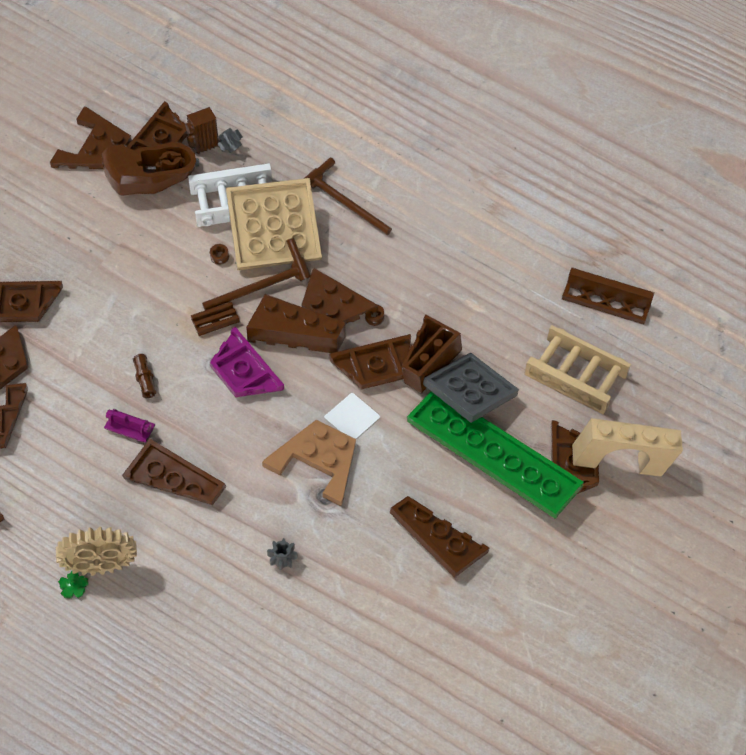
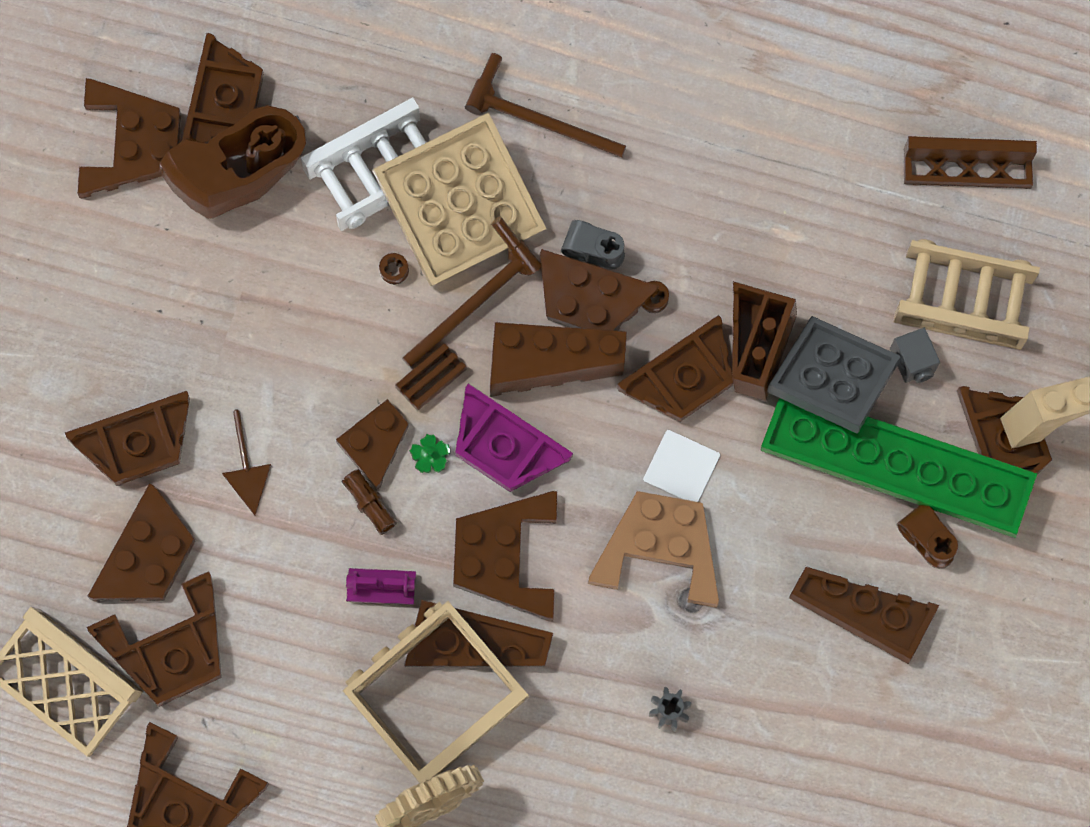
camera: 20 degrees left, 15 degrees up
reddish brown brick [185,107,219,154] -> none
dark grey gear [217,128,243,153] -> none
none -> reddish brown piece [222,409,271,516]
none -> reddish brown wing [336,399,409,490]
none -> tan window [342,601,529,783]
none -> green plant [409,434,450,473]
none -> reddish brown wing [453,491,557,621]
none -> dark grey piece [561,220,625,270]
none -> dark grey brick [890,327,940,383]
none -> reddish brown piece [897,505,958,569]

